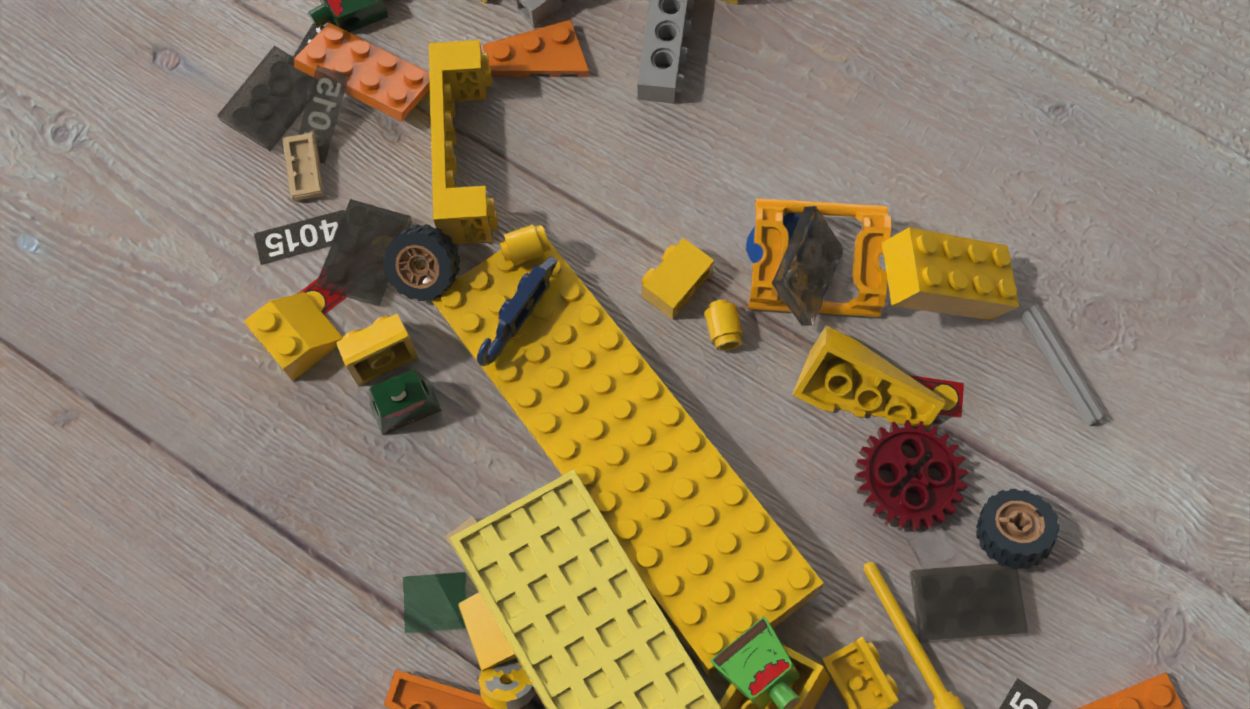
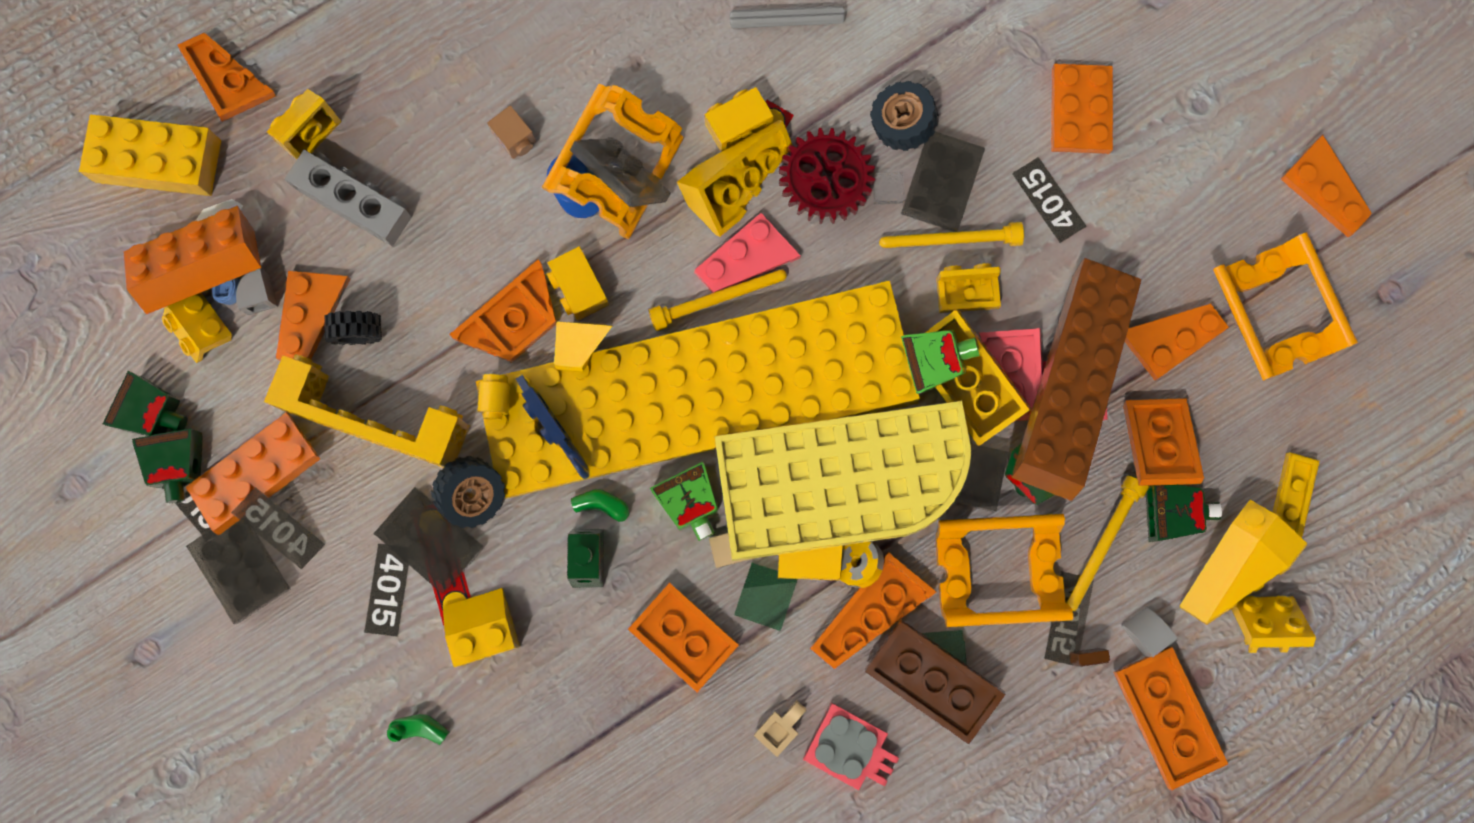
camera: 70 degrees left, 10 degrees up
tan plate [282,132,325,201] -> none
yellow slope [336,314,419,386] -> none
yellow brick [704,299,744,351] -> none
yellow brick [882,227,1019,320] -> none
none -> black tyre [324,311,382,345]
none -> green arm [387,714,450,745]
none -> orange wing [449,260,557,363]
none -> medium nougat brick [487,105,536,159]
none -> yellow slope [554,322,612,372]
none -> green arm [571,489,629,522]
none -> orange plate [628,582,739,693]
none -> yellow piece [648,270,787,332]
none -> torso [650,462,718,541]
none -> coral wing [694,213,801,293]
none -> yellow brick [704,87,774,152]
none -> tan plate [754,700,806,757]

